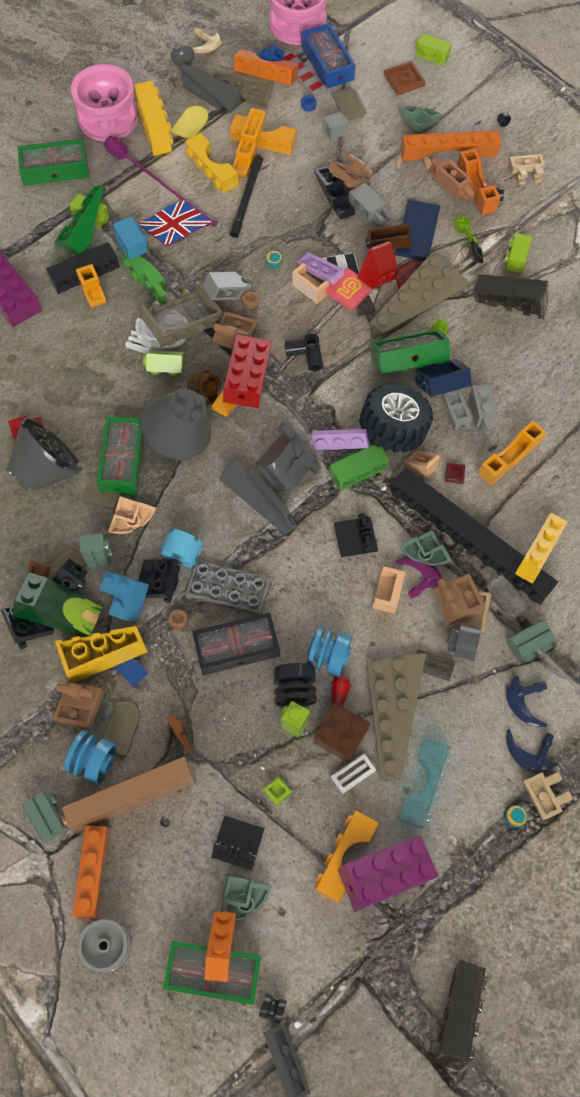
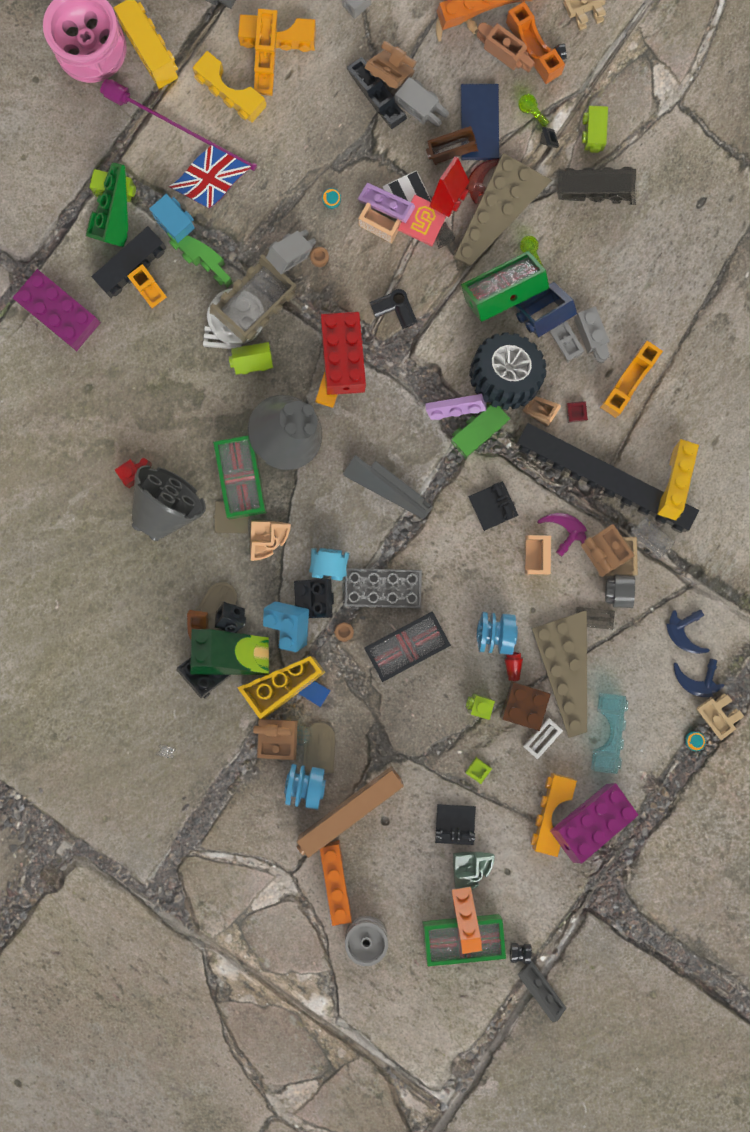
camera: 15 degrees left, 20 degrees up
green brick [17,138,89,186] -> none
sand green brick [22,791,68,844] -> none
sand green brick [79,533,113,568] -> none
dark orange plate [166,714,190,755] -> none
light yellow window [171,106,208,139] -> none
reddish brown cone [187,370,221,406] -> none
medium nougat plate [212,311,257,349] -> none
black piece [229,155,263,238] -> none
dark grey piece [256,423,321,492] -> none
black wheel [273,663,317,707] -> none
sand green brick [399,530,452,566] -> none
clear smoke wedge [432,960,488,1071] -> none
sand green brick [507,620,556,662] -> none

